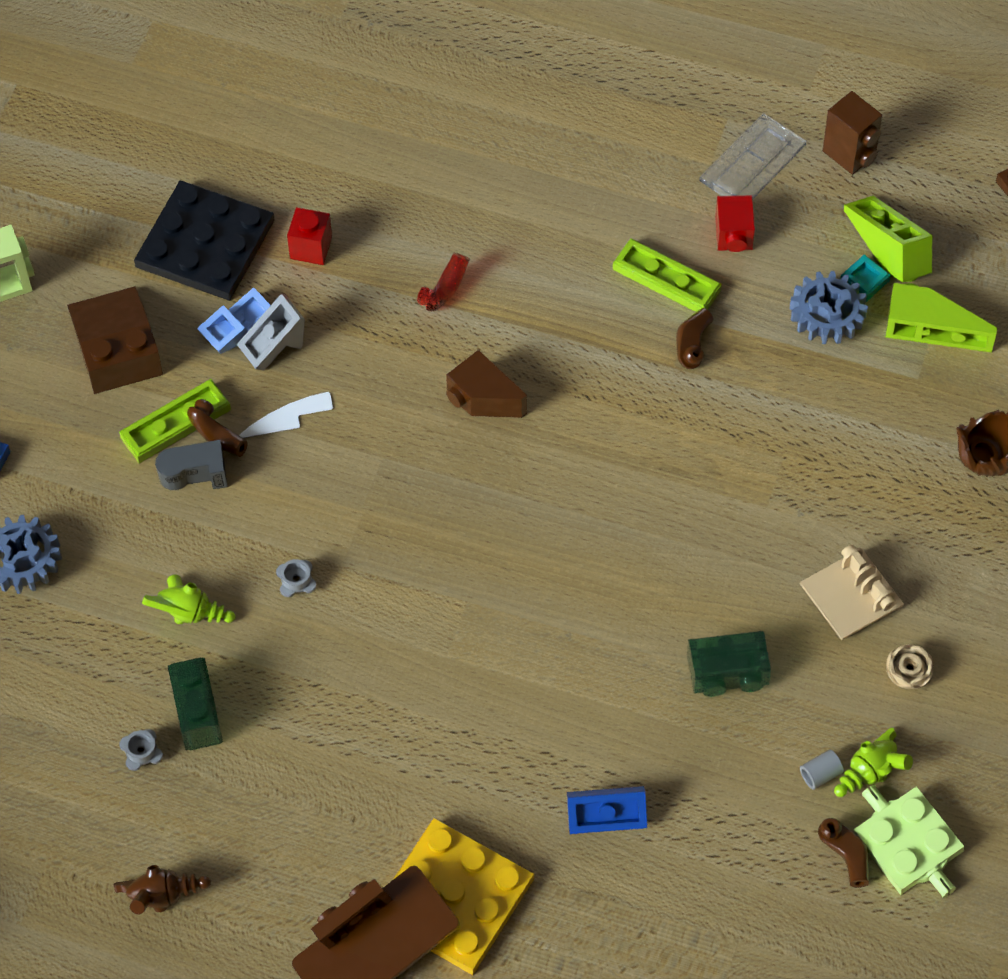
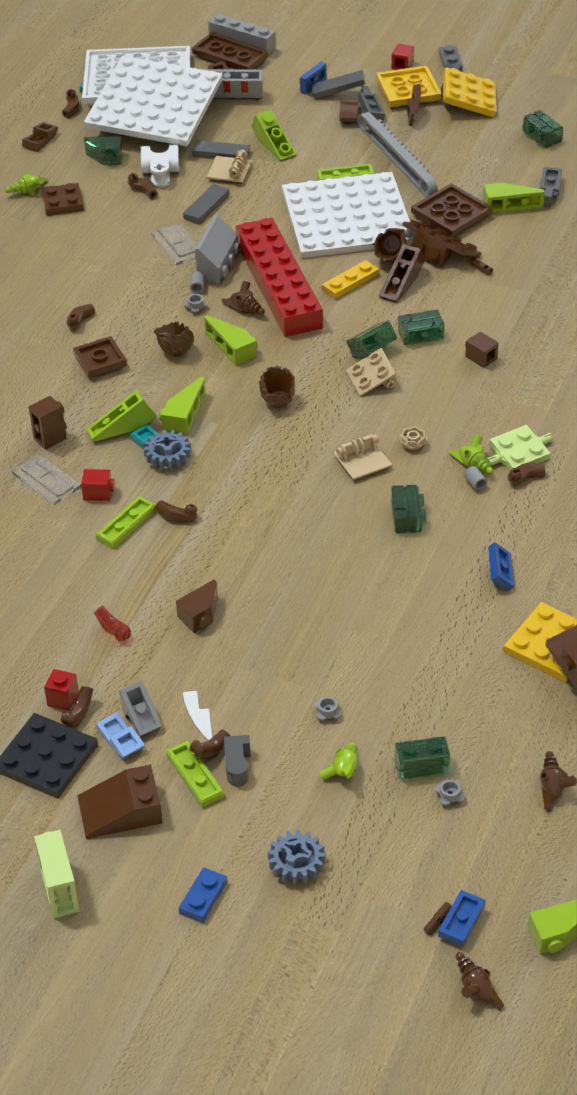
camera: 85 degrees left, 15 degrees down
none -> reddish brown arm [61,686,94,728]

